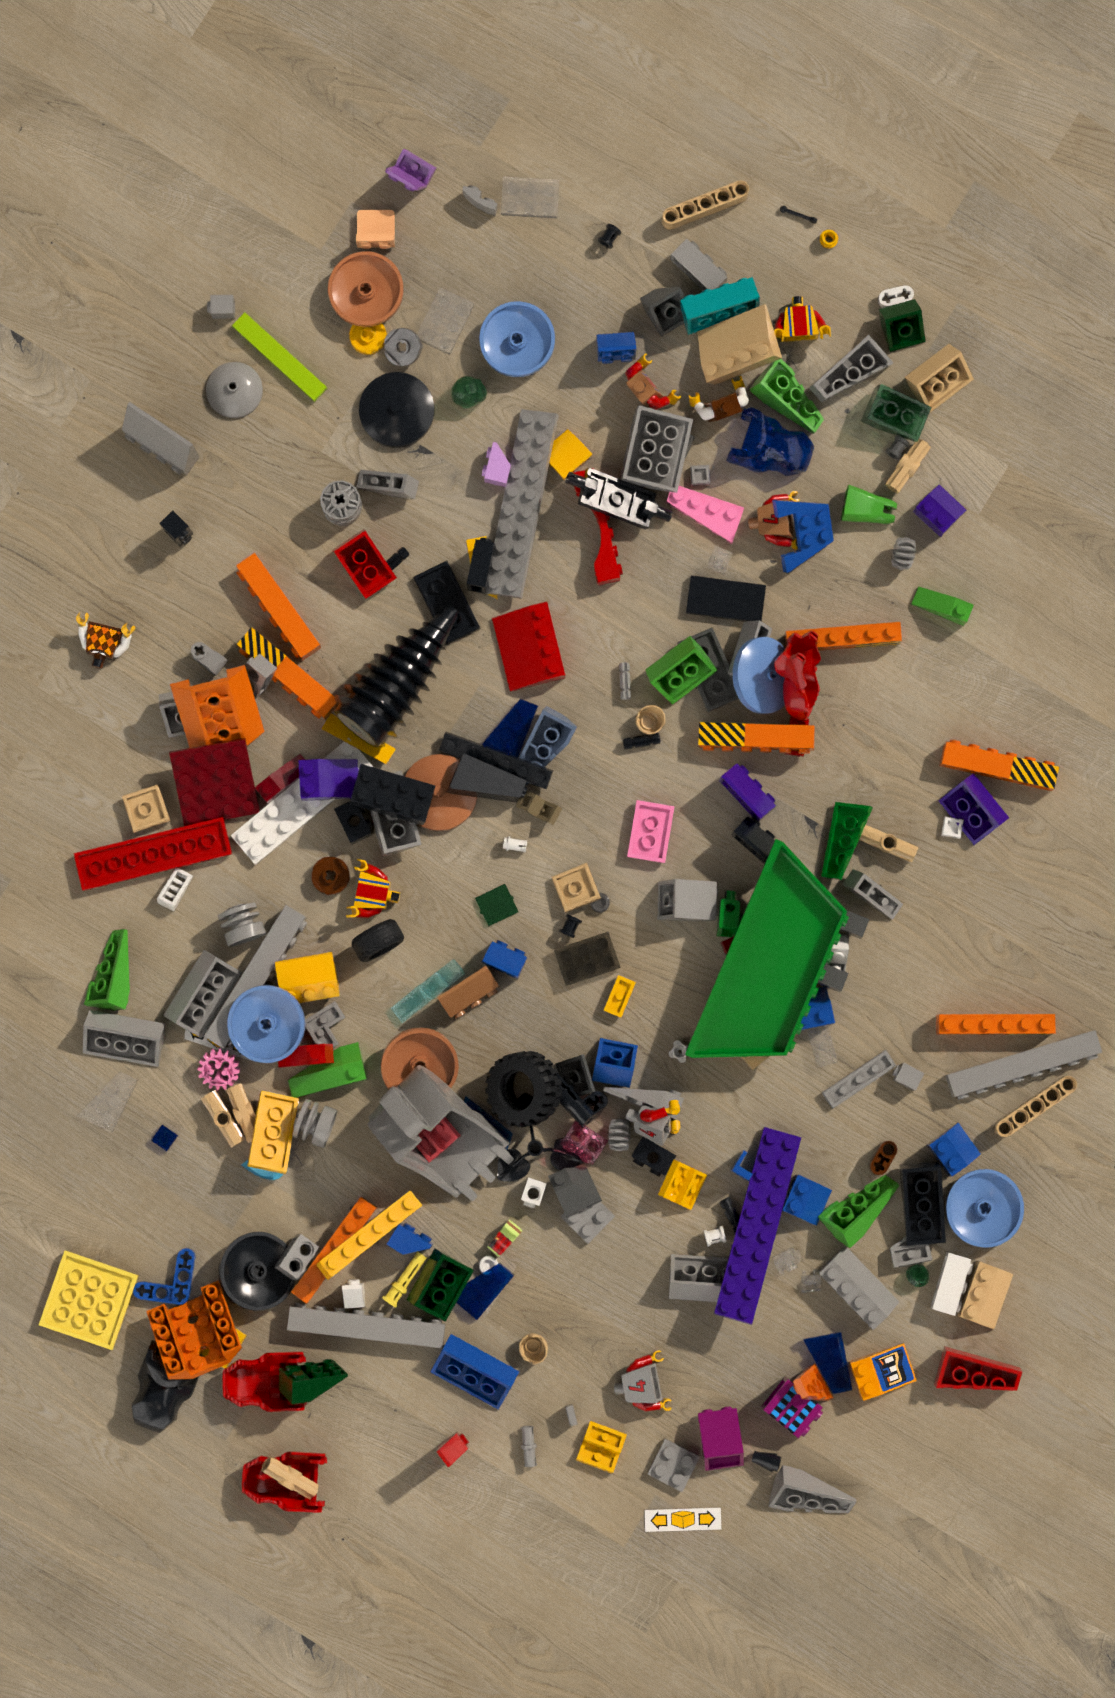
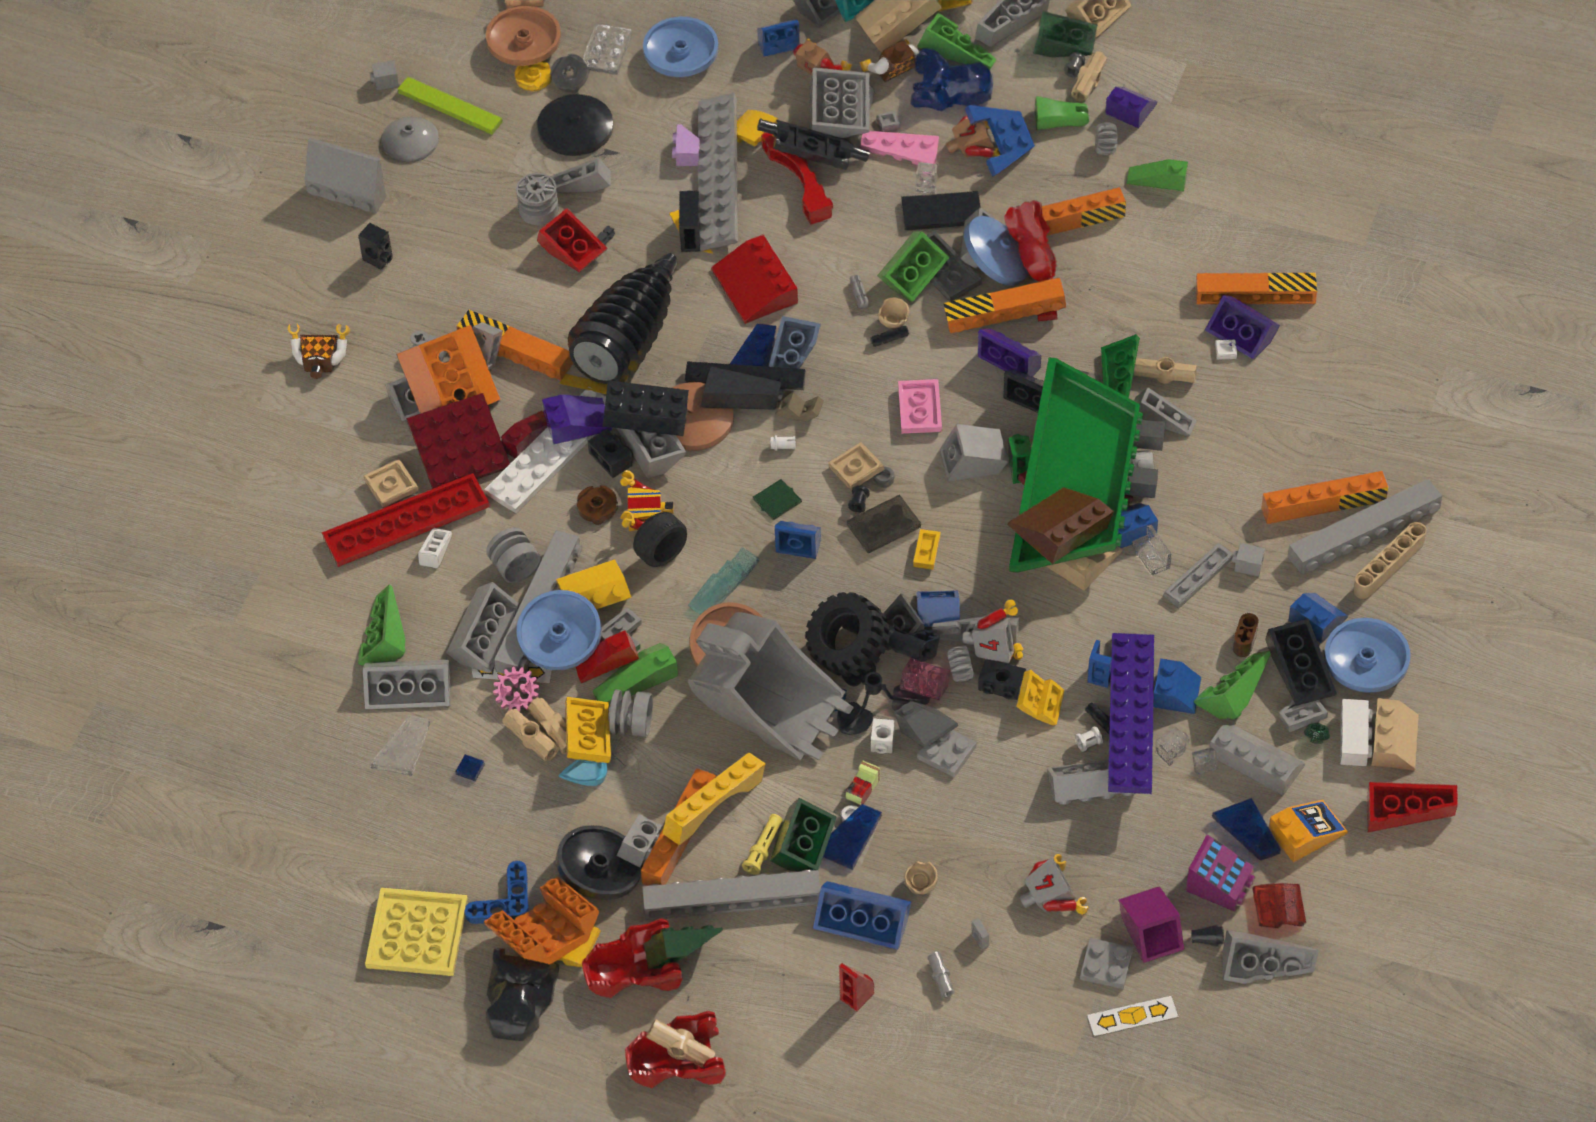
camera: 10 degrees left, 30 degrees down
orange brick [236,553,321,661] -> none
white slope [342,1279,365,1308] -> none
blue slope [386,1223,433,1255] -> none
black tile [413,561,481,645] -> none
coral slope [416,1117,461,1163] -> none
medium nougat slope [437,966,499,1019] -> none
clear green hair [451,376,487,409] -> none
yellow slope [576,1421,627,1474] -> none
white plate [669,1040,688,1063] -> none
orange wing [793,1363,834,1401] -> none
none -> reddish brown slope [1007,487,1114,564]
none -> clear red slope [1252,883,1306,929]

